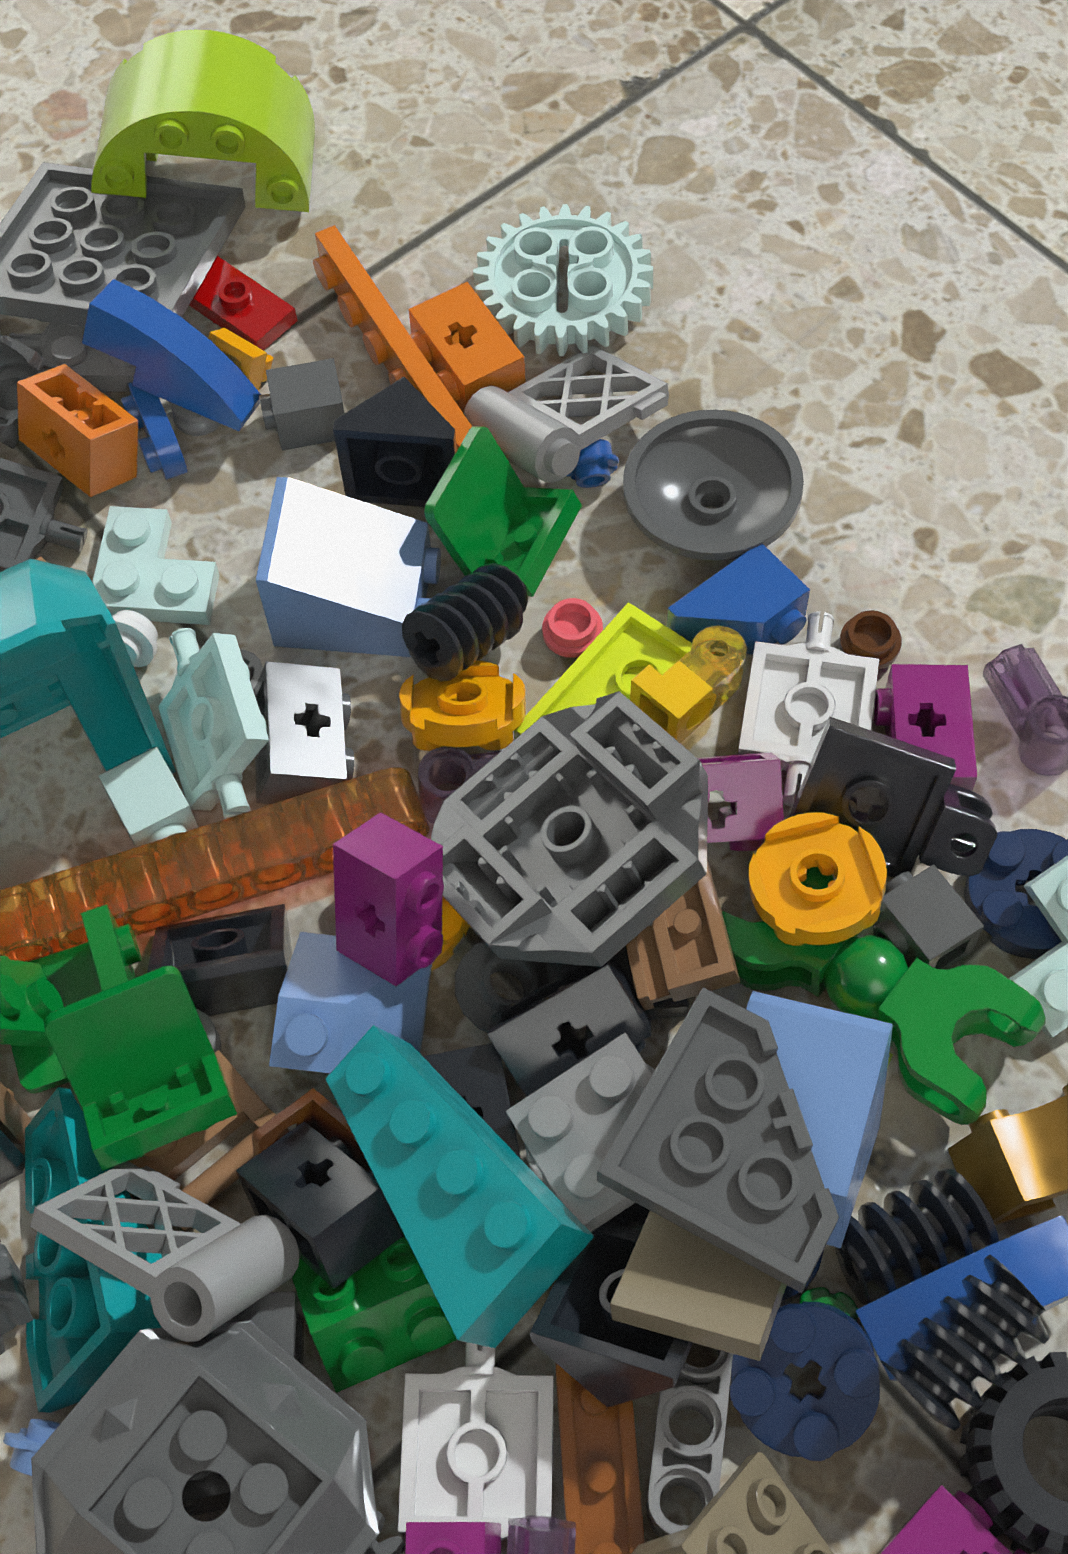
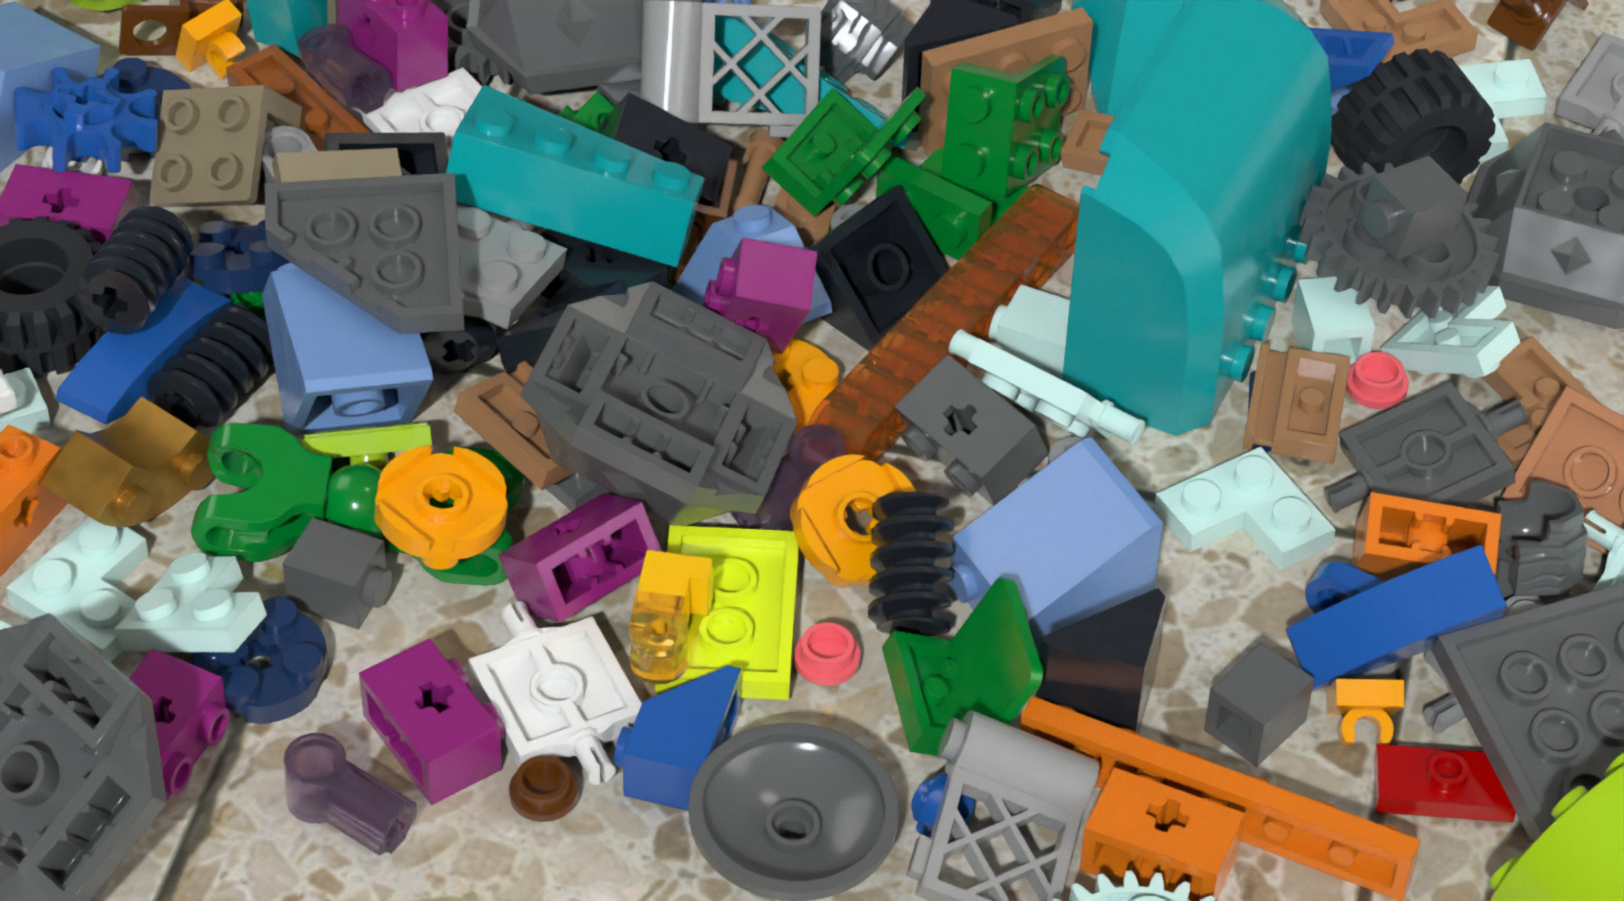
camera: 140 degrees right, 15 degrees down
white plate [112,610,158,667] -> none
black plate [788,716,997,878] -> none

